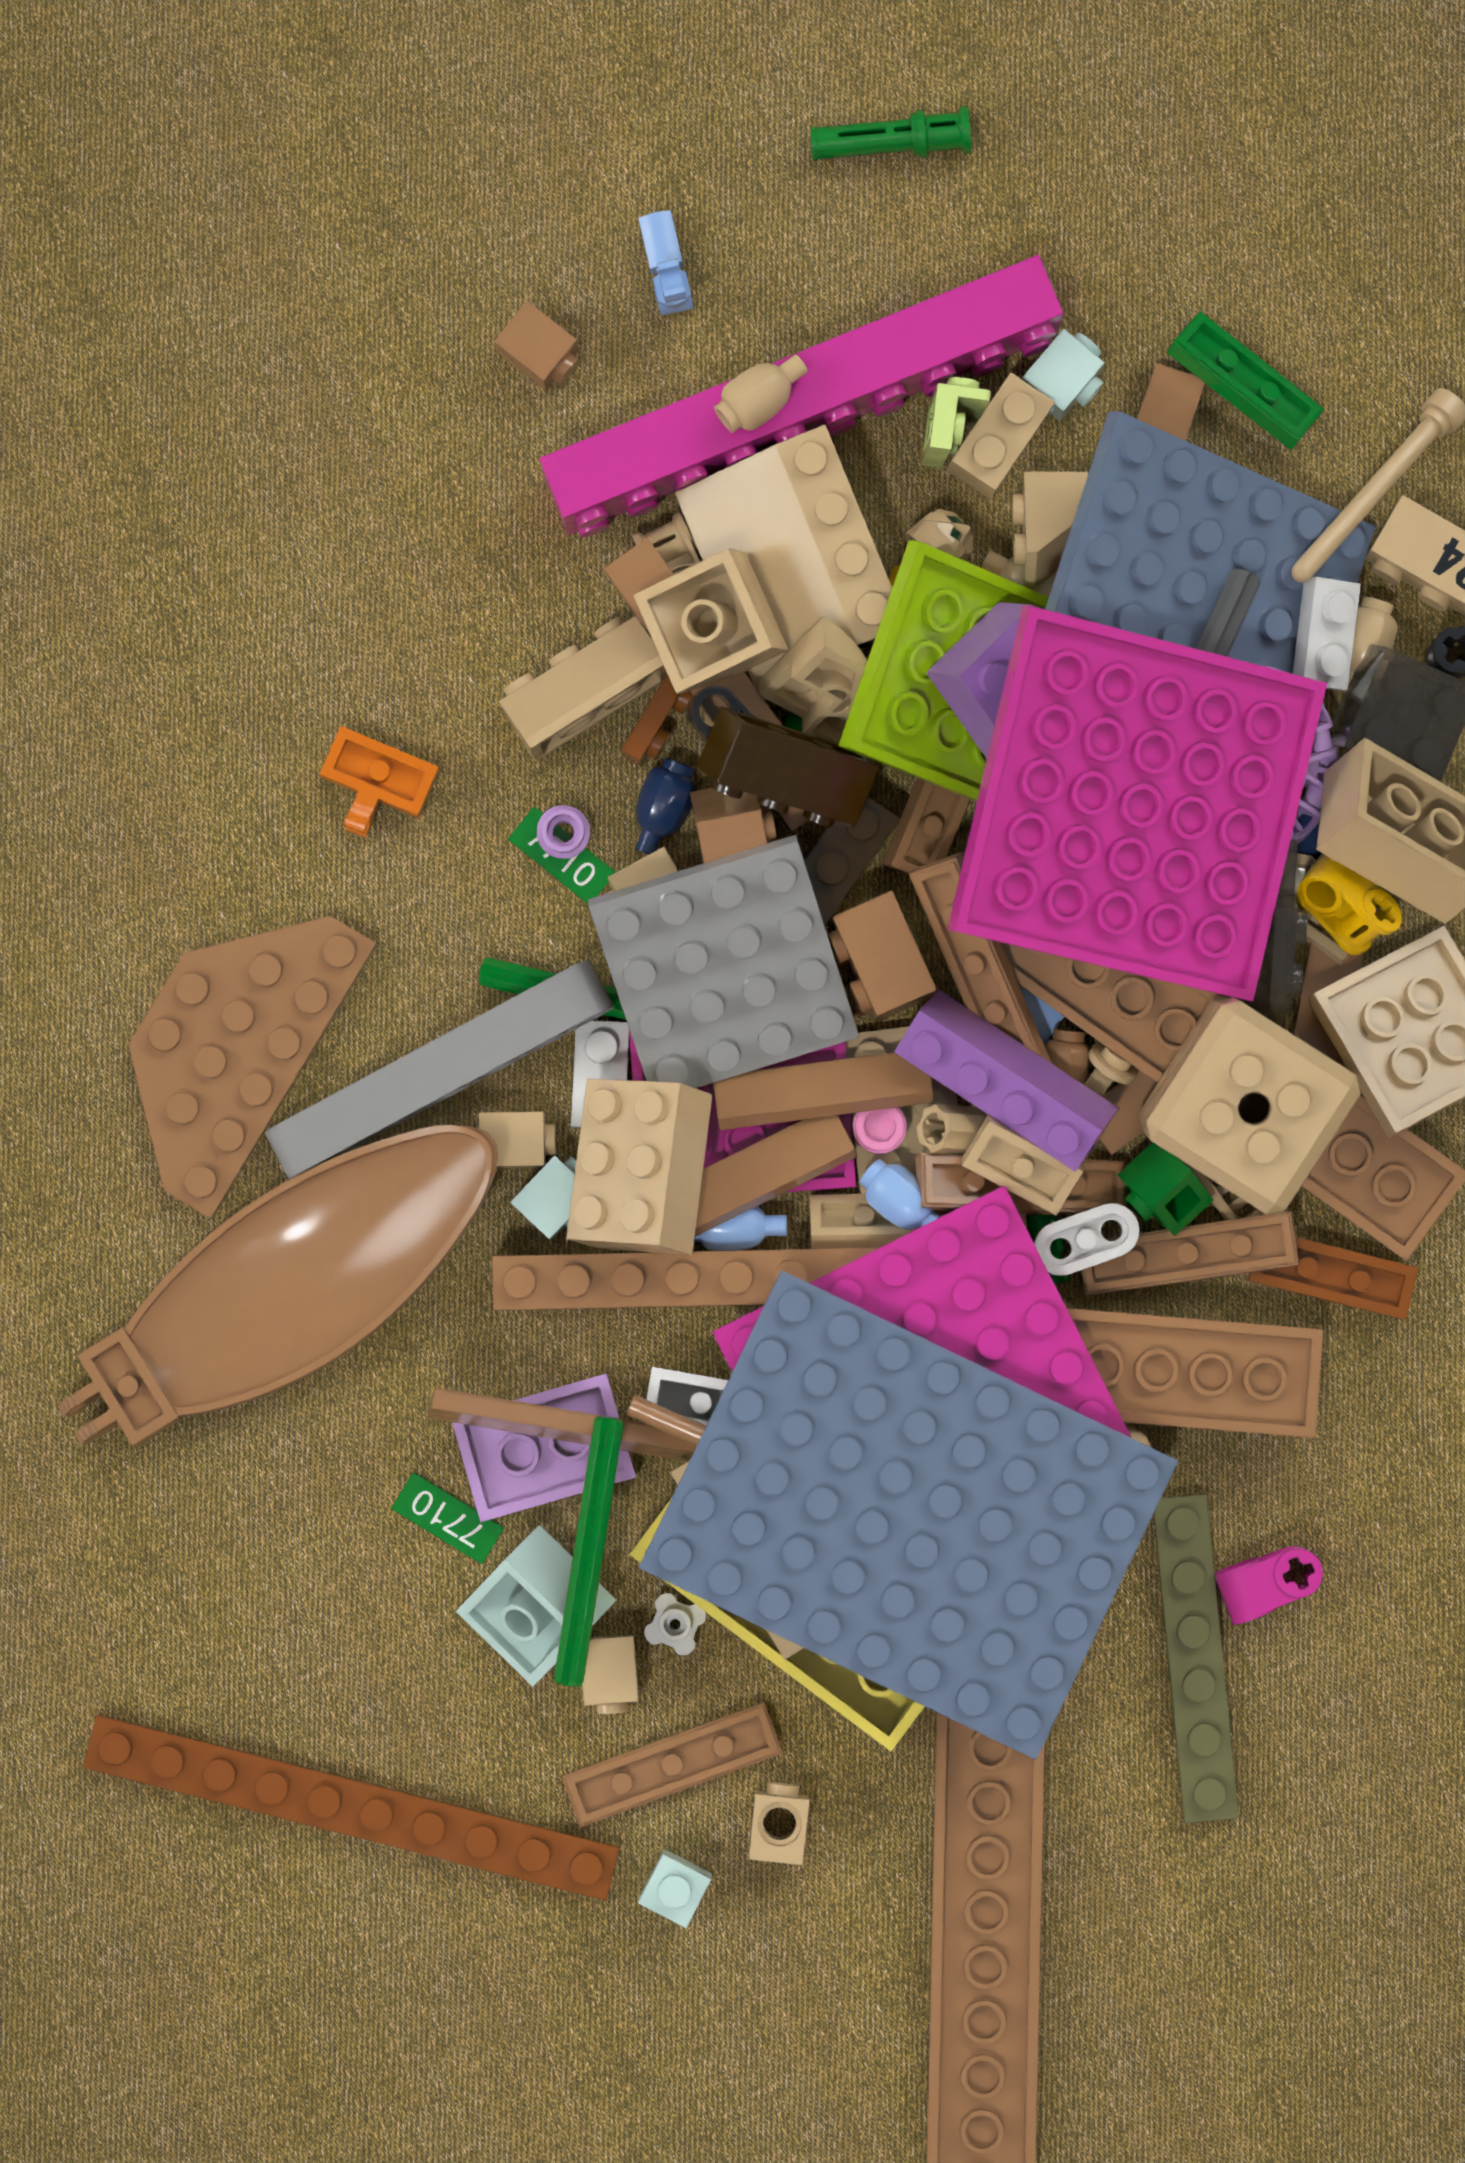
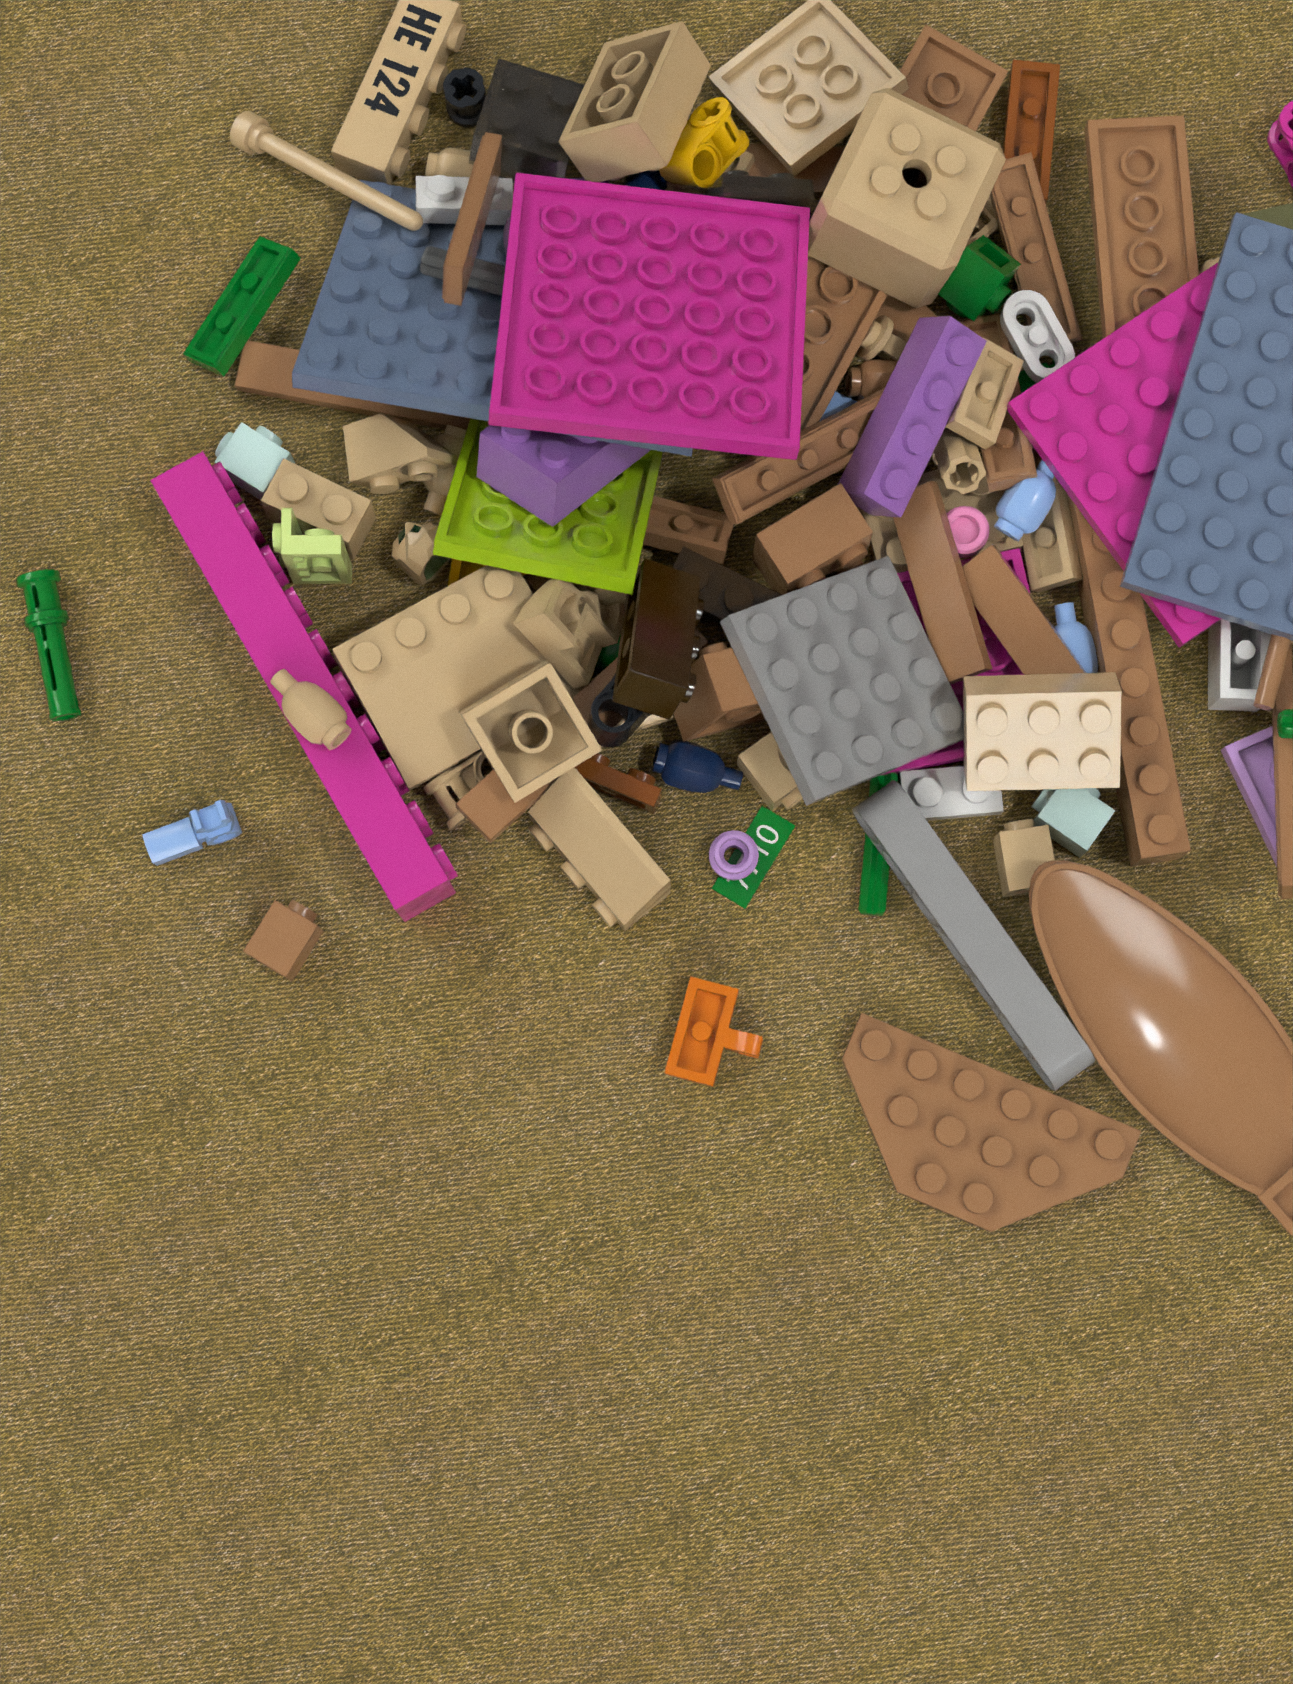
camera: 100 degrees left, 5 degrees down
none -> medium nougat tile [442,132,502,306]

